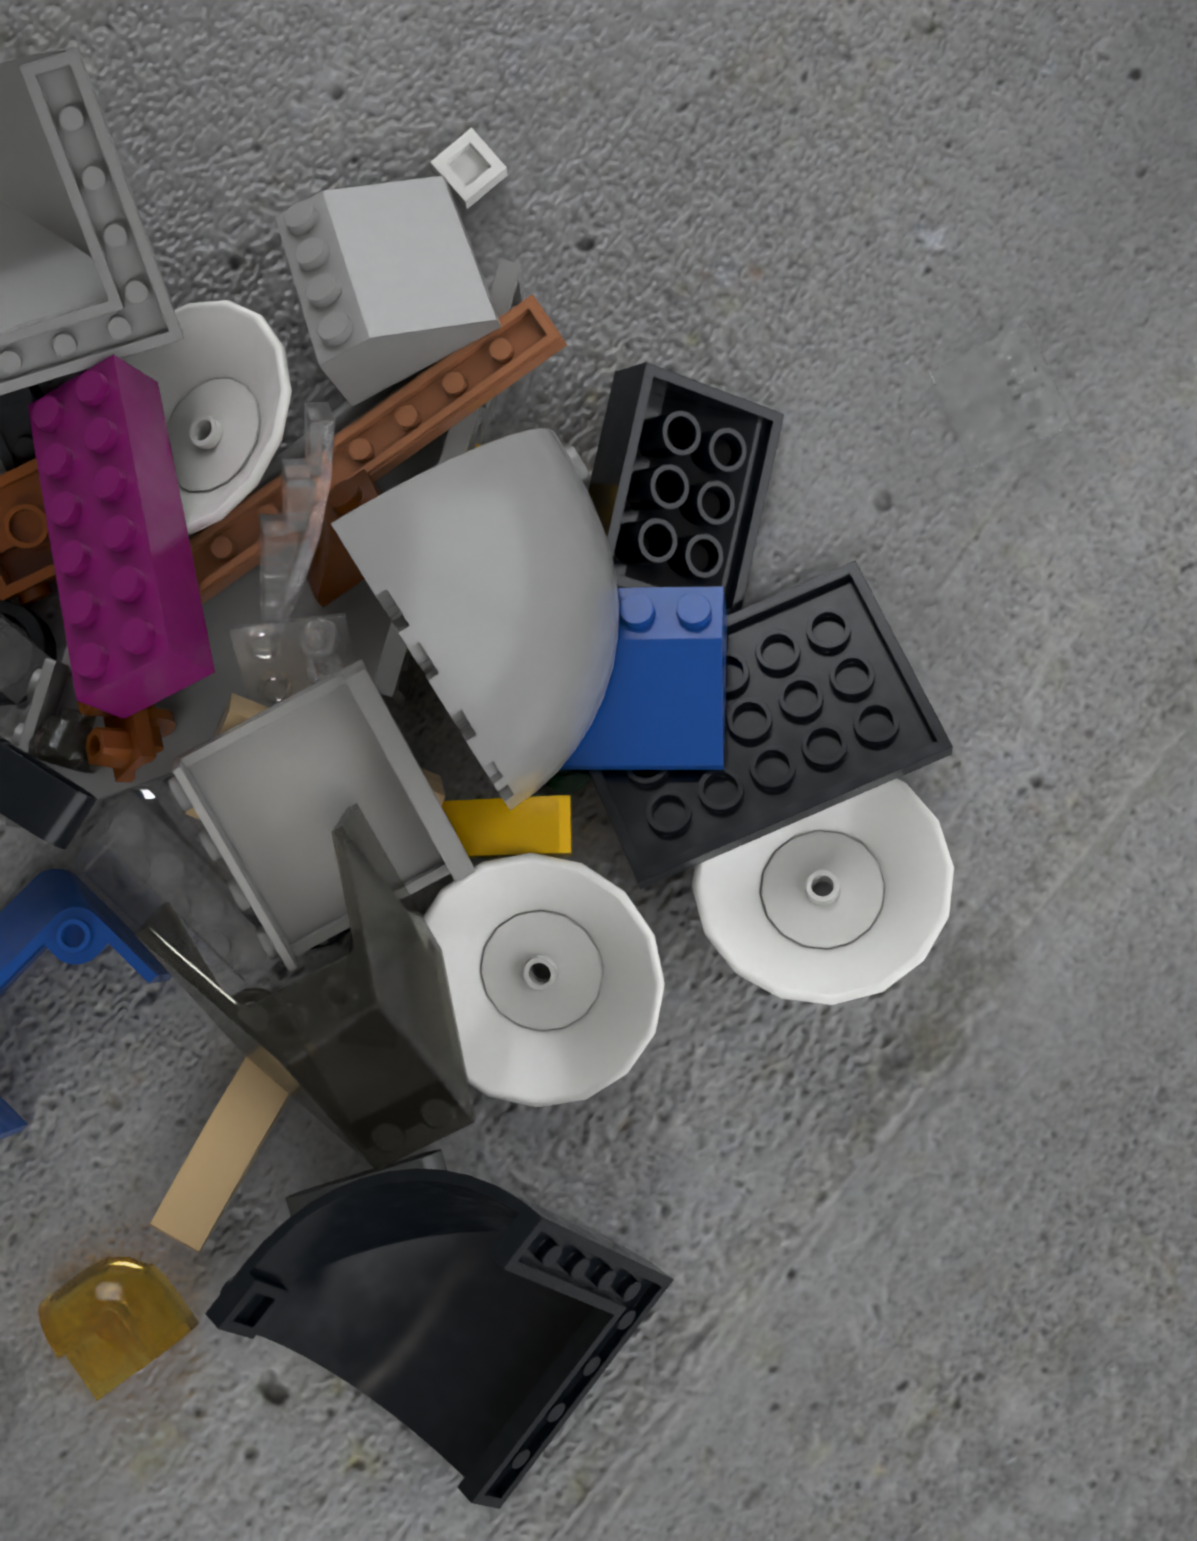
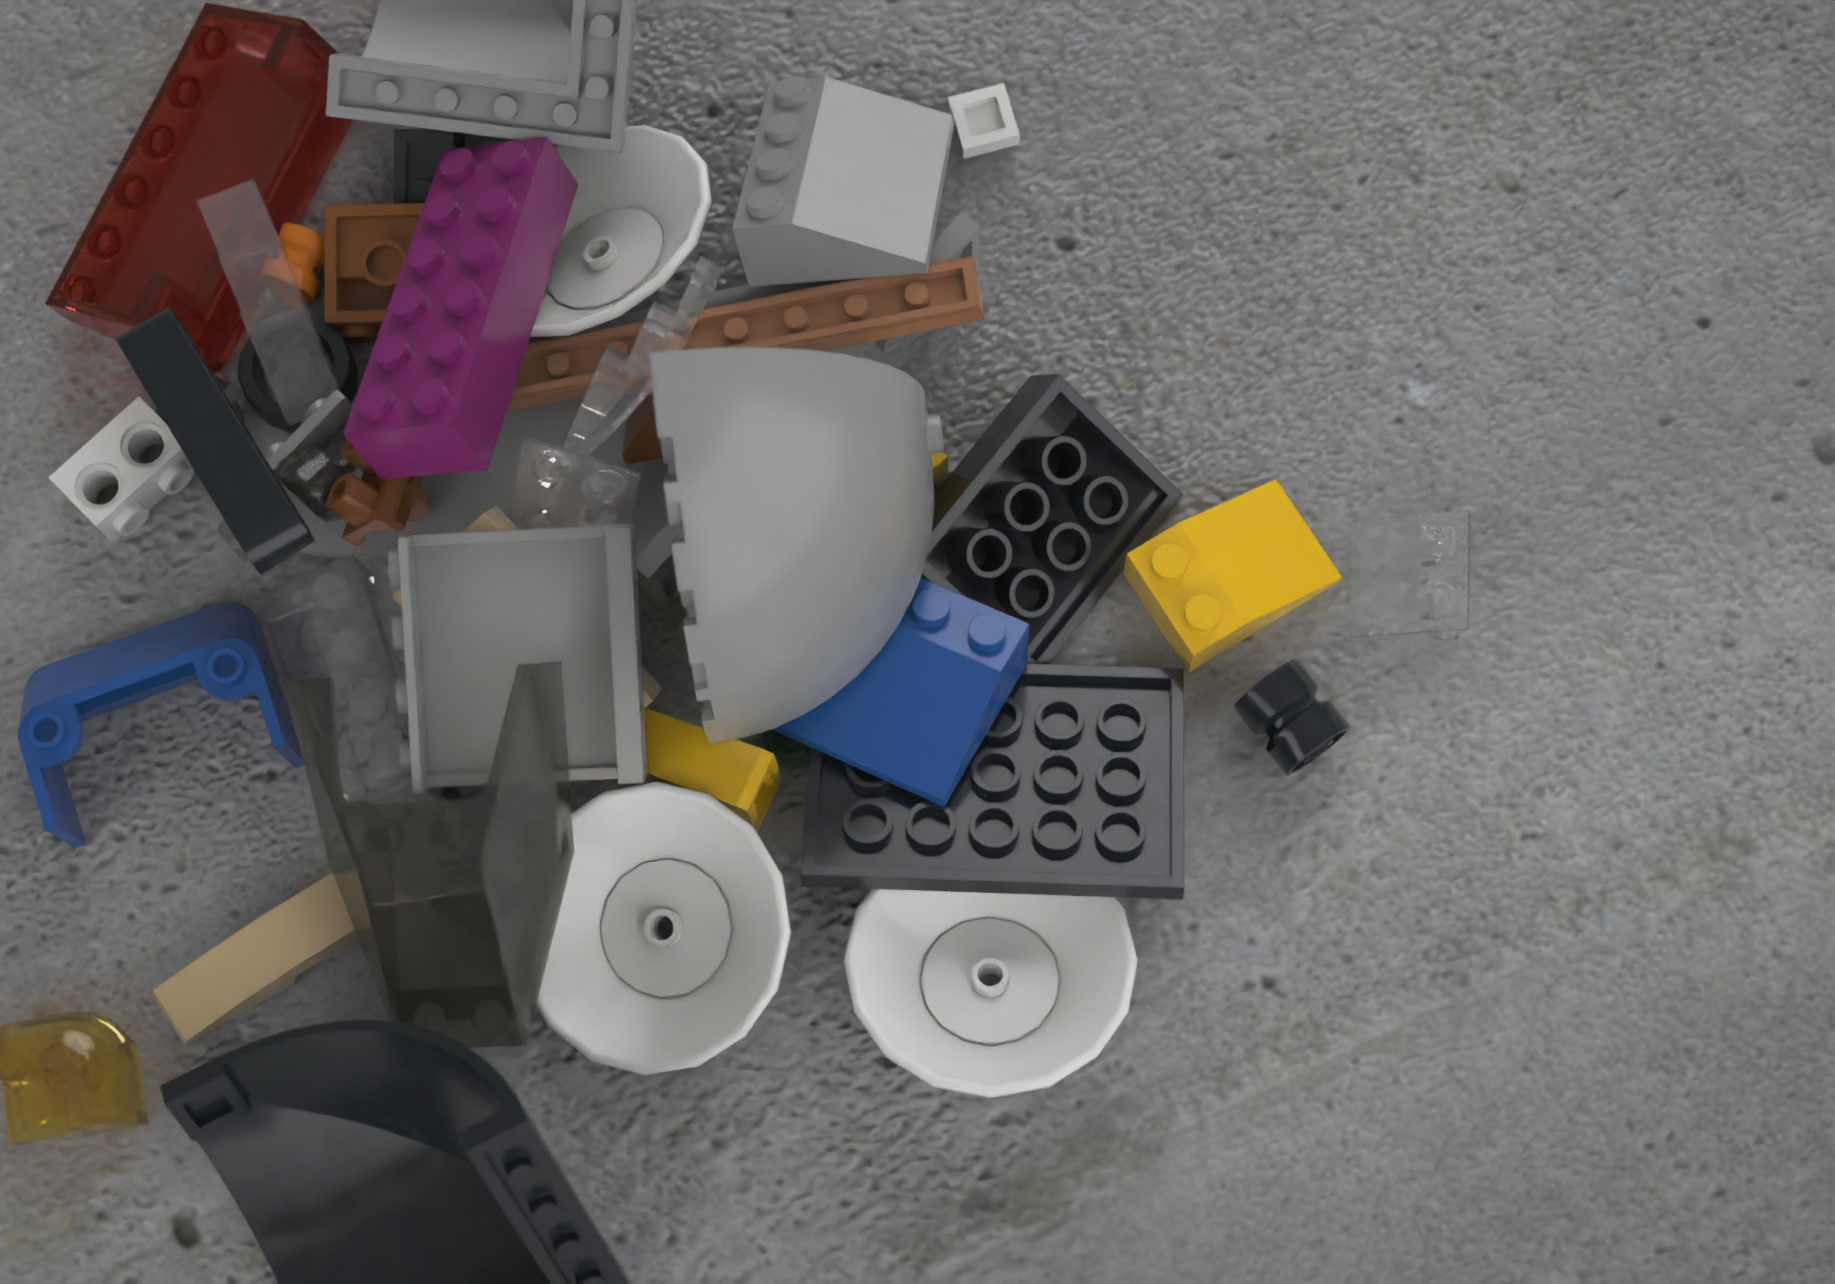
camera: 30 degrees right, 10 degrees down
none -> yellow slope [1123,479,1342,673]
none -> black wheel [1234,659,1351,776]

